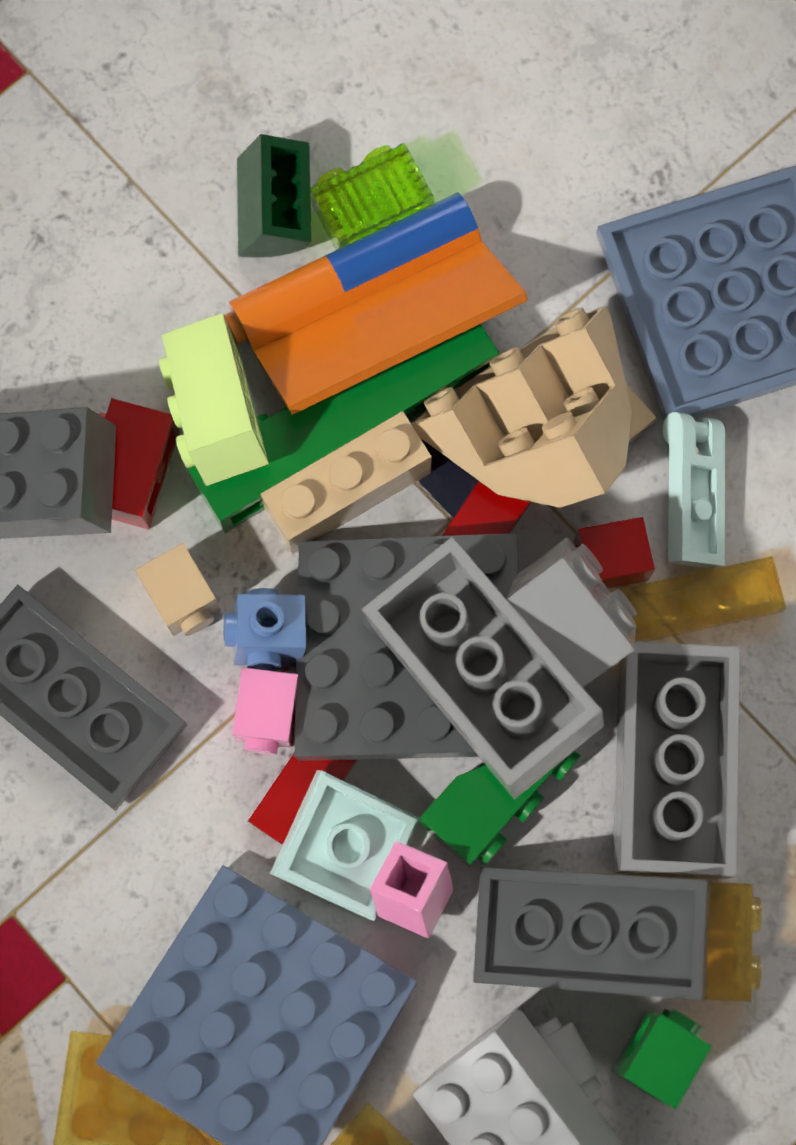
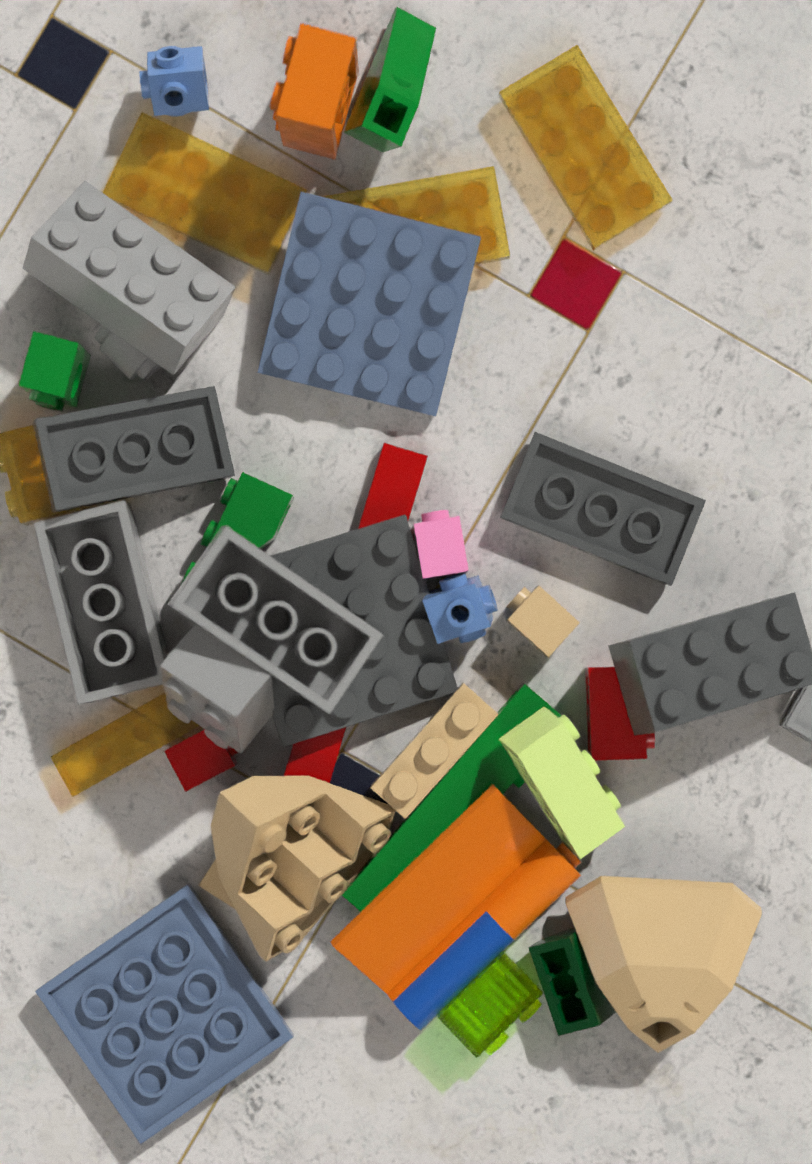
camera: 160 degrees right, 10 degrees up
light aqua plate [270,770,420,921] -> none
bright pink brick [369,841,454,939] -> none
light aqua plate [662,412,725,569] -> none
none -> tan brick [565,876,762,1053]

